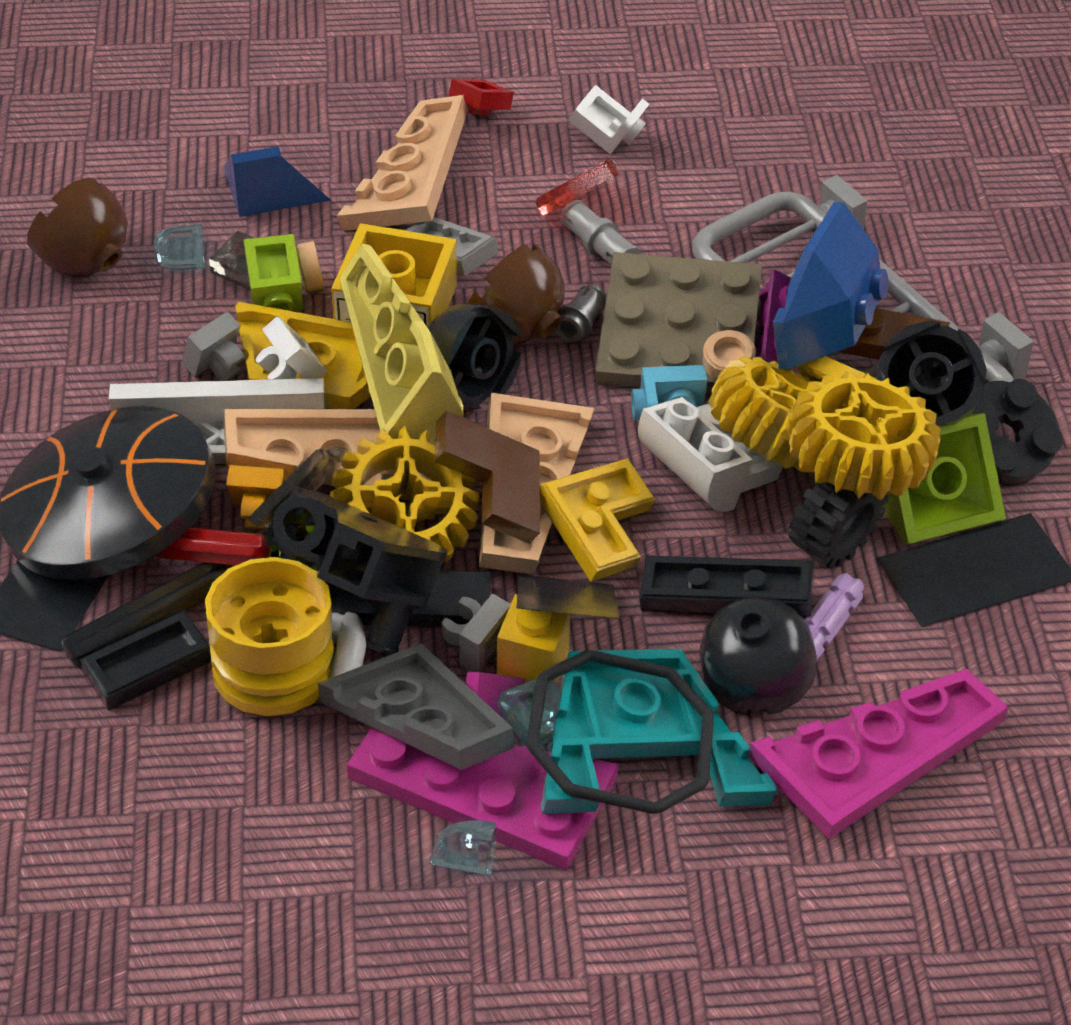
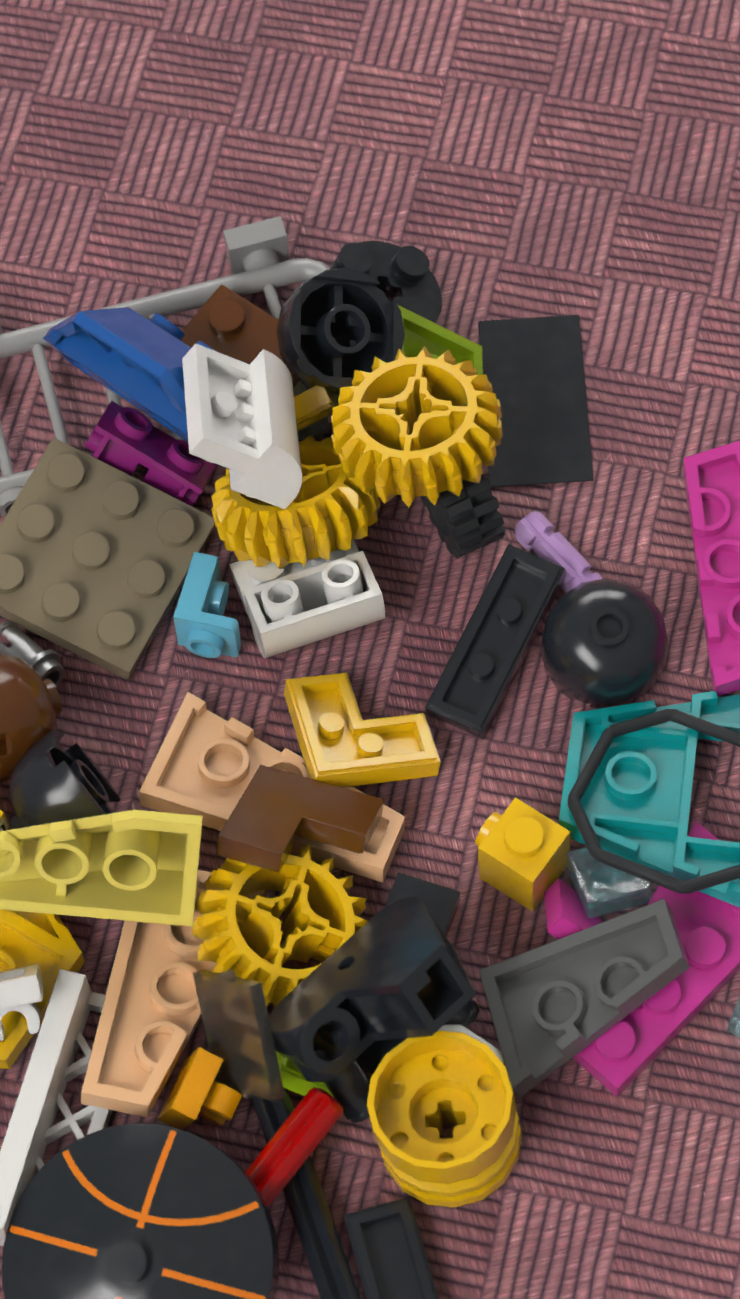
camera: 65 degrees left, 15 degrees up
light grey tile [441,594,511,672] -> none
black sticker [516,574,619,619] -> none
light nougat tile [703,330,756,380] -> none
none -> white brick [182,343,302,509]

